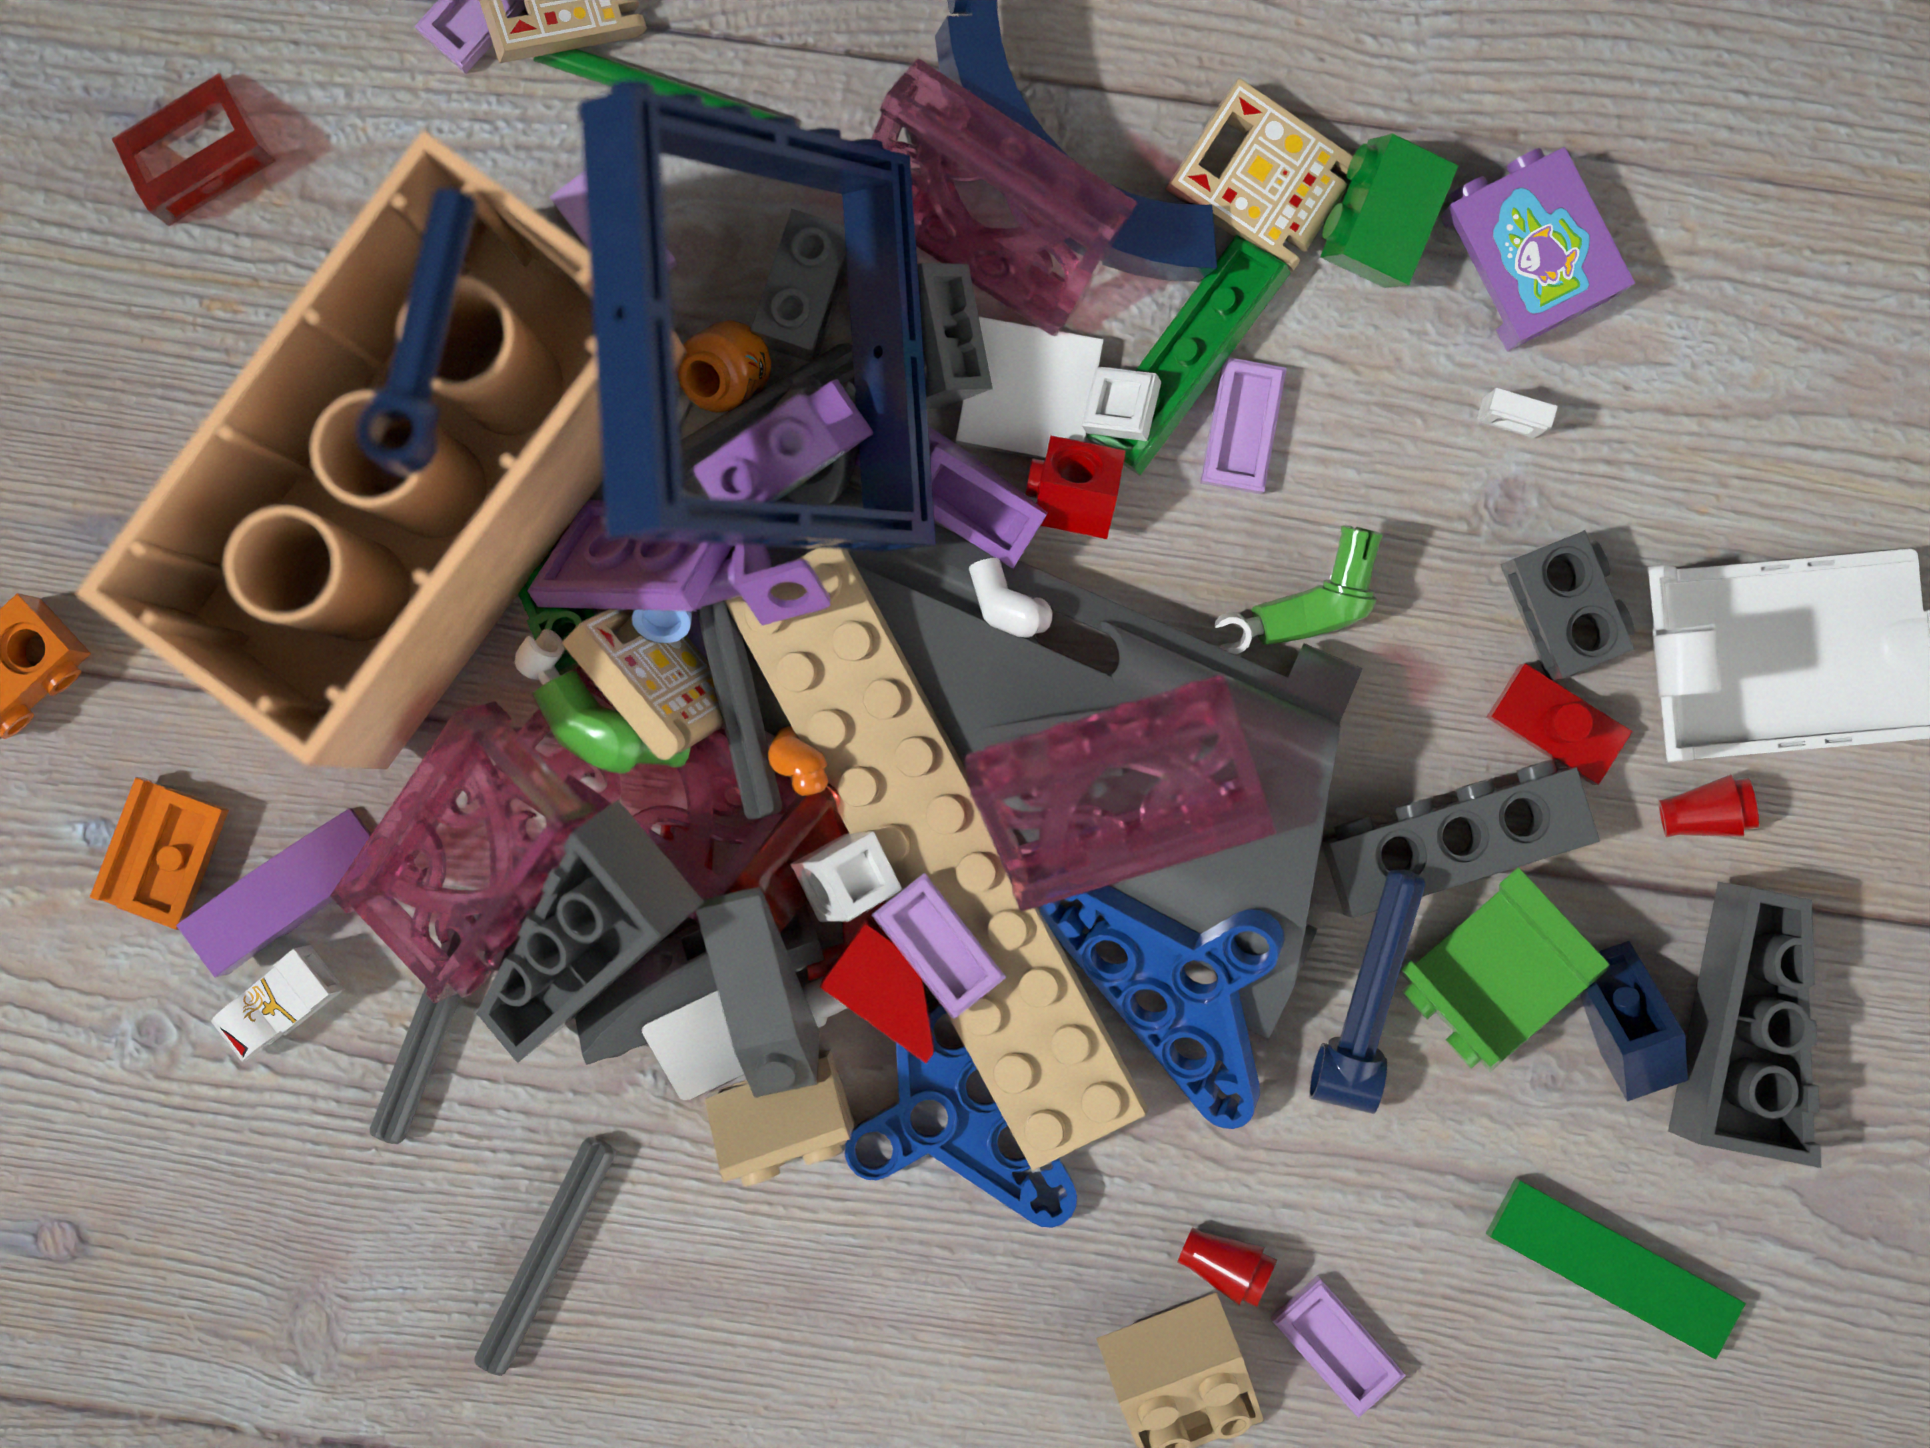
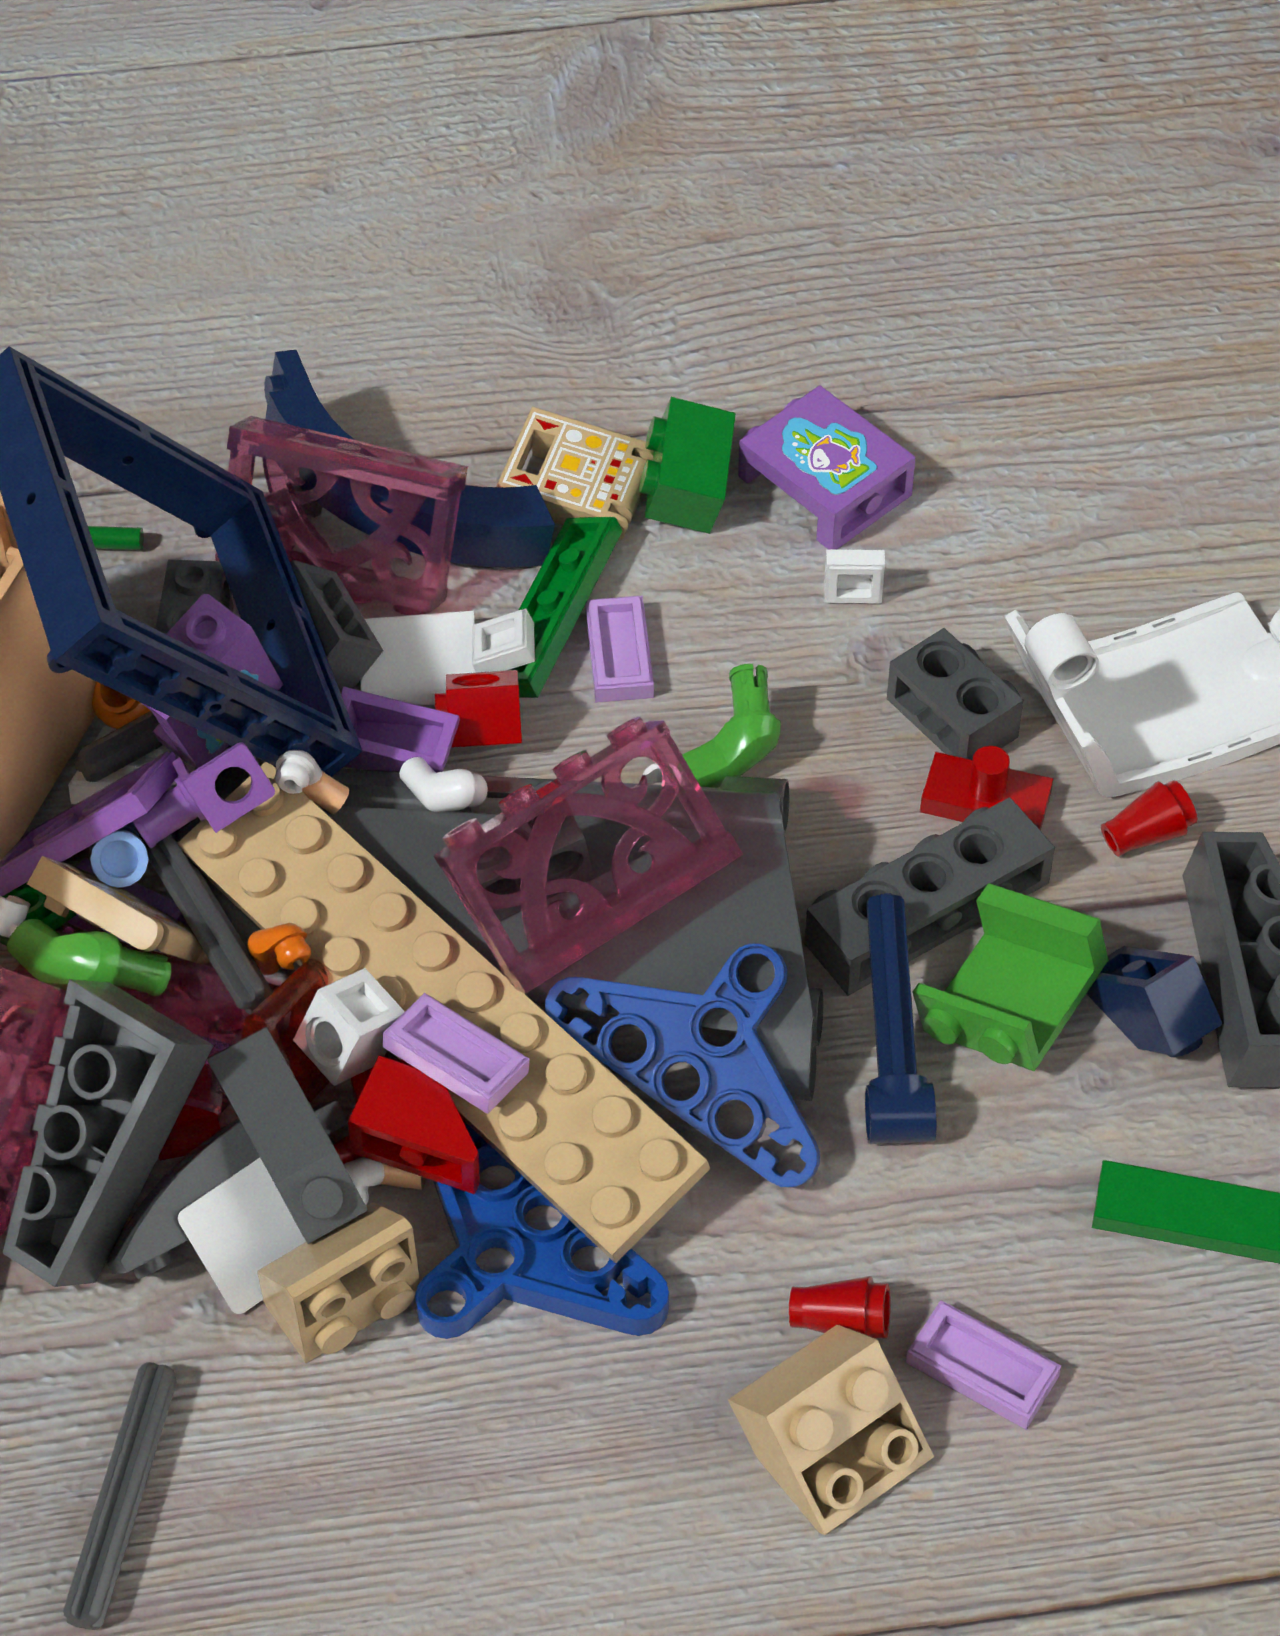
camera: 15 degrees left, 35 degrees down
none -> arm [275,749,349,815]

